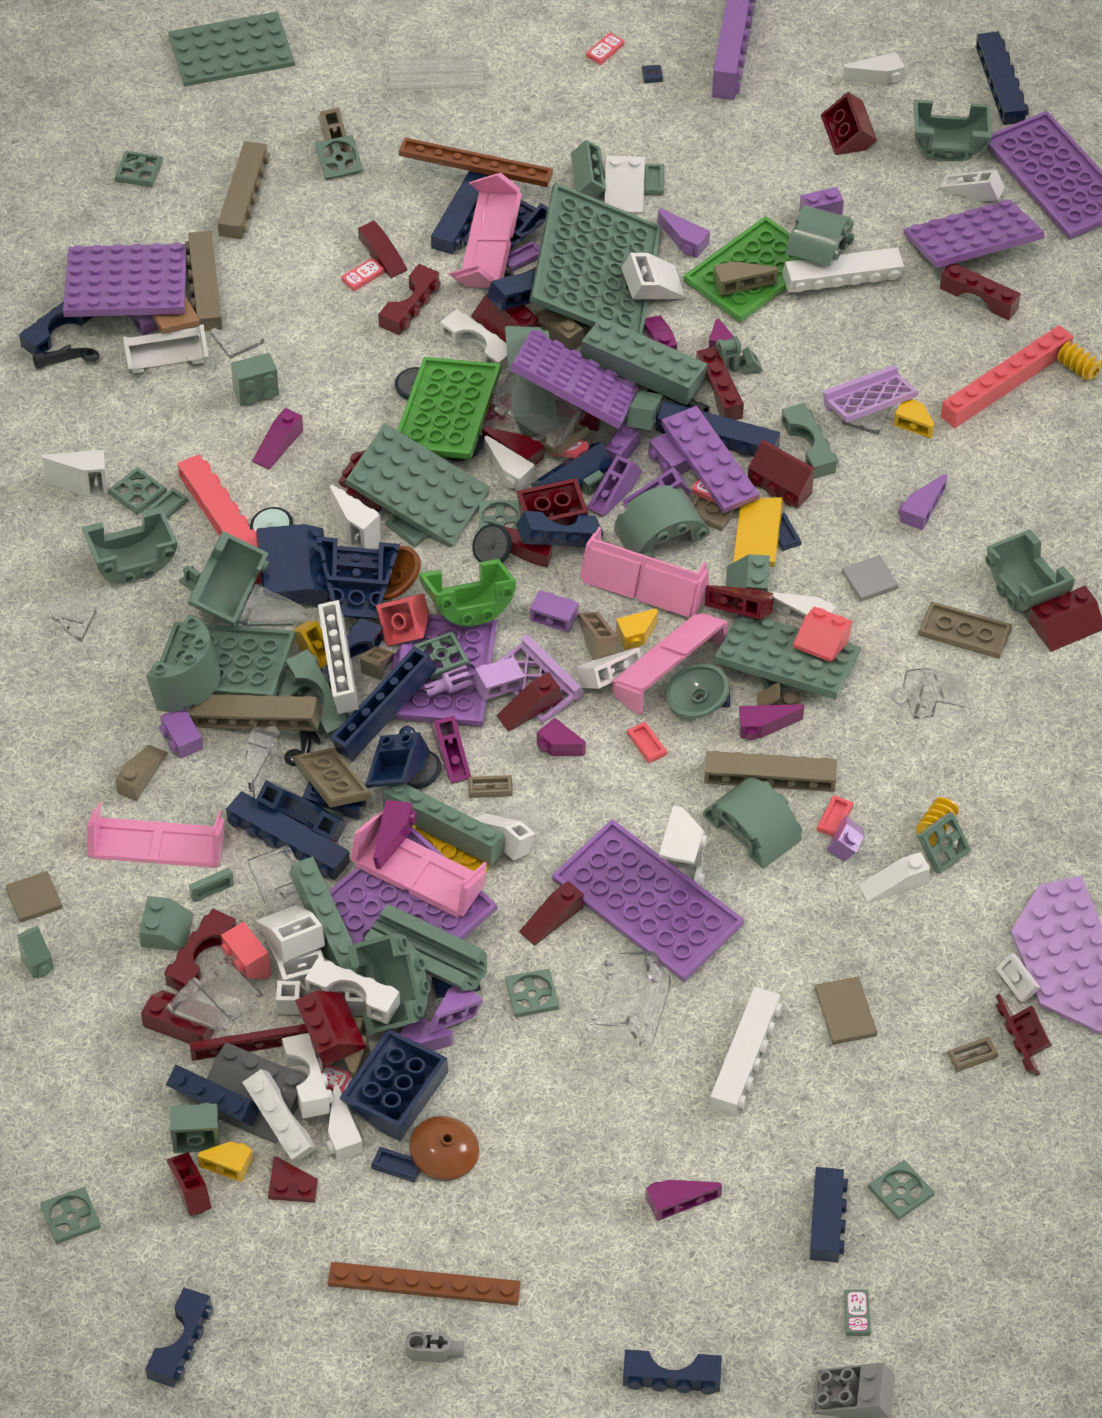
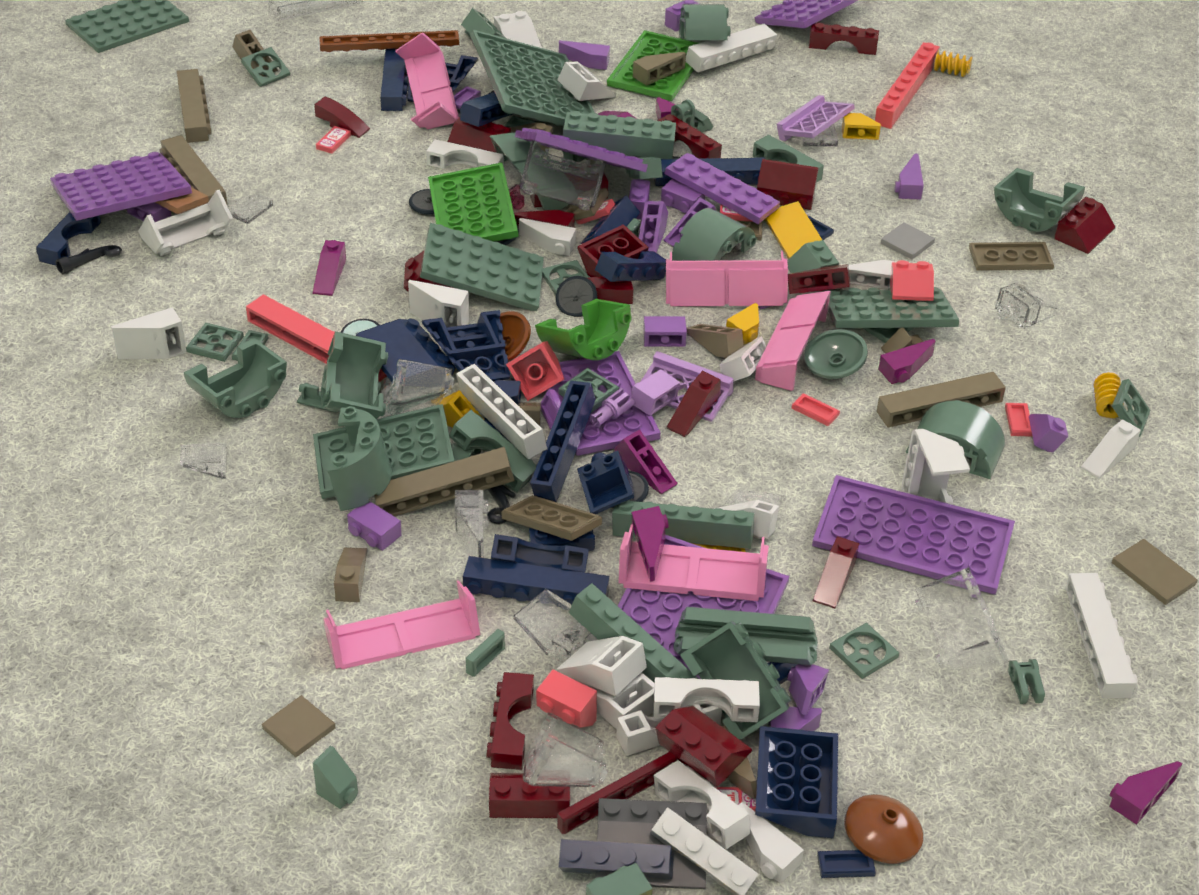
camera: 25 degrees left, 10 degrees down
sand green piece [115,151,163,187] -> none
sand green slope [139,896,194,951] -> none
sand green brick [231,352,279,406] -> none
dark red arch [378,264,441,335] -> none
sand green tile [385,515,429,548] -> none
dark tan tile [468,775,513,798] -> none
magenta slope [537,718,586,756] -> none
sand green tile [644,164,664,195] -> none
none -> sand green piece [1008,659,1045,704]

